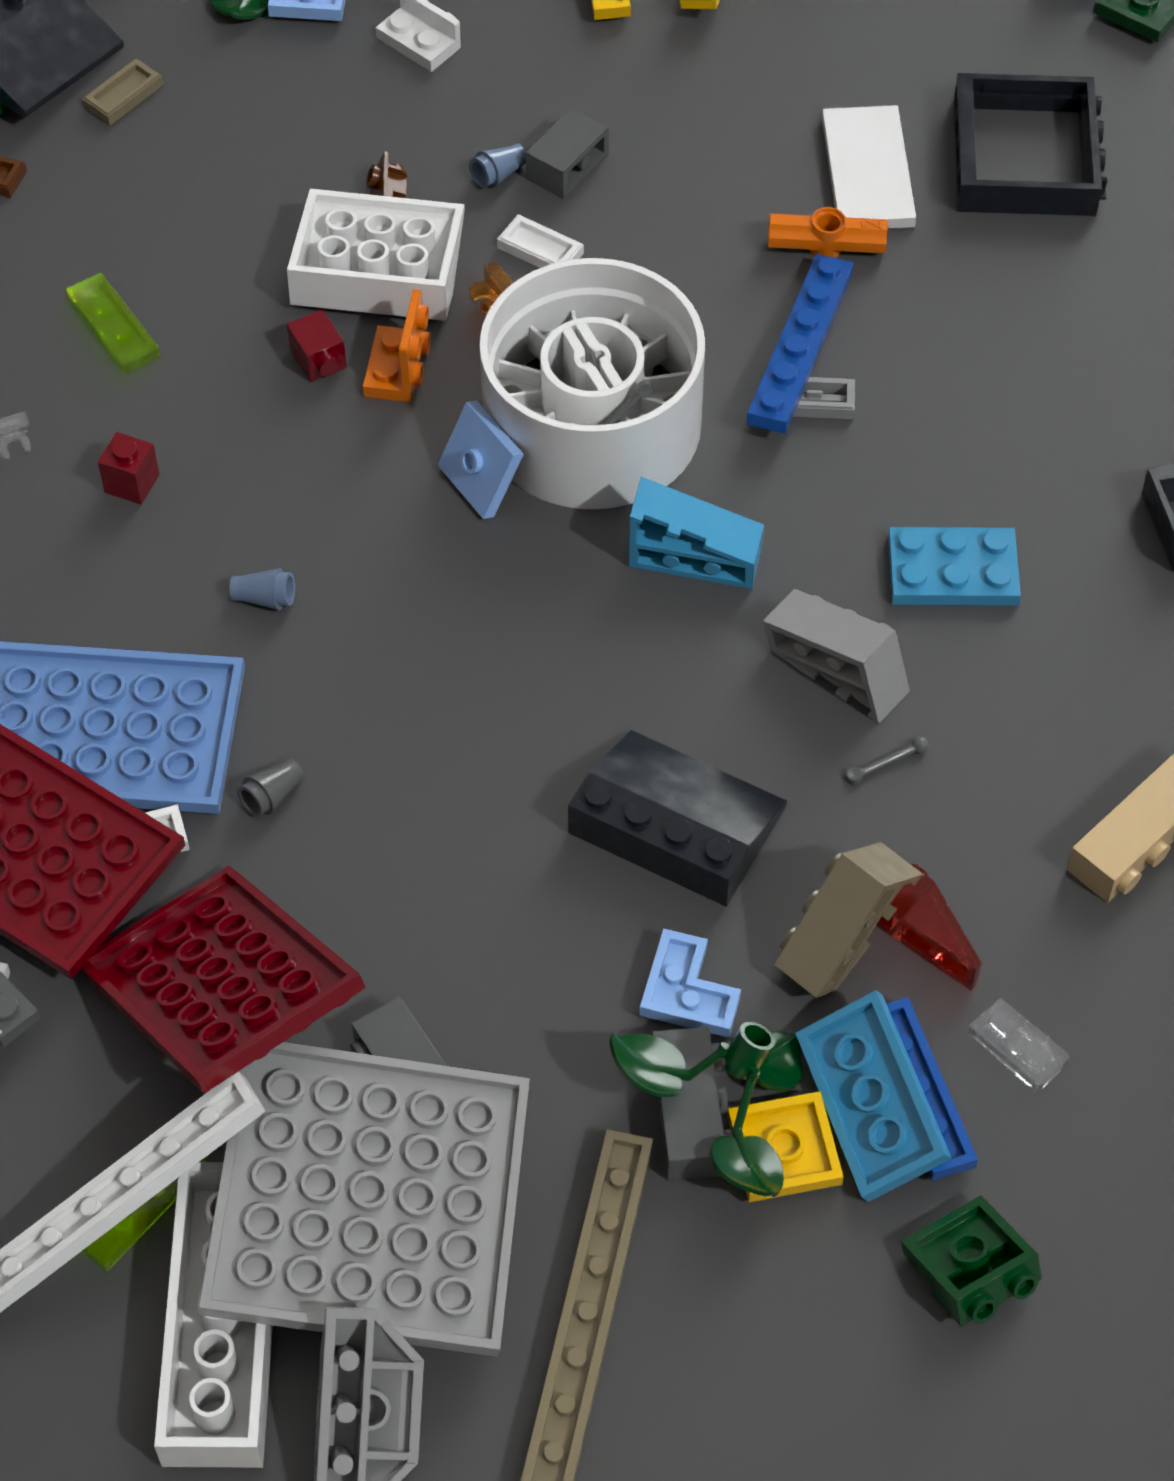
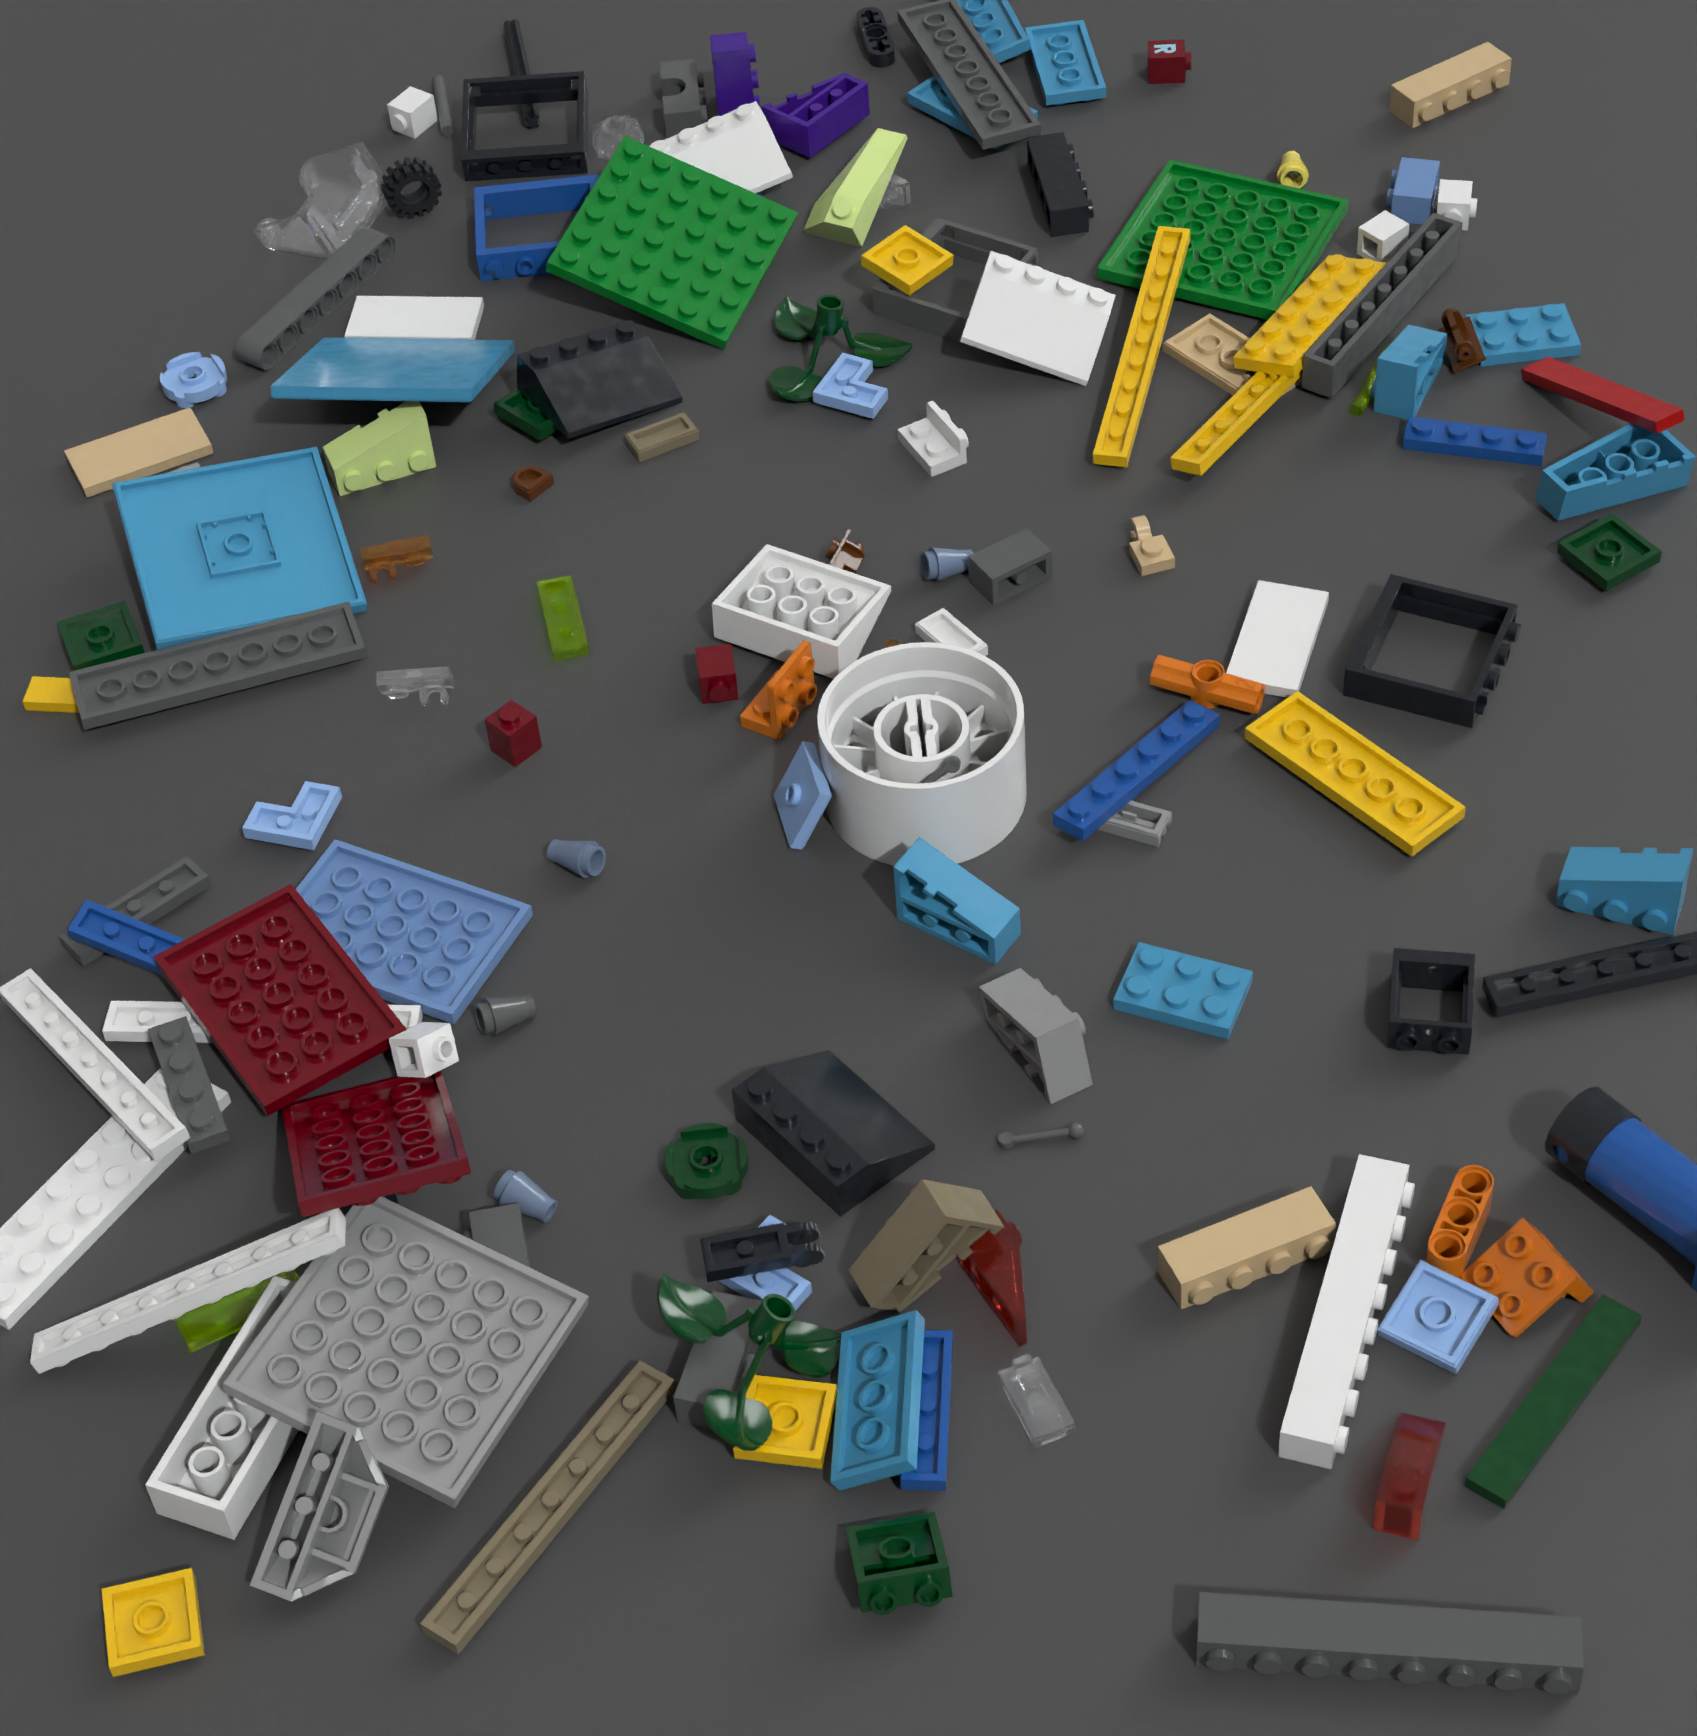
camera: 25 degrees right, 10 degrees down
none -> white brick [389,1022,459,1078]
none -> sand blue cone [493,1170,558,1223]
none -> dark green plate [664,1123,749,1199]
none -> black hinge [700,1221,825,1282]
none -> tan plate [1129,515,1175,577]
none -> yellow plate [1245,691,1466,857]

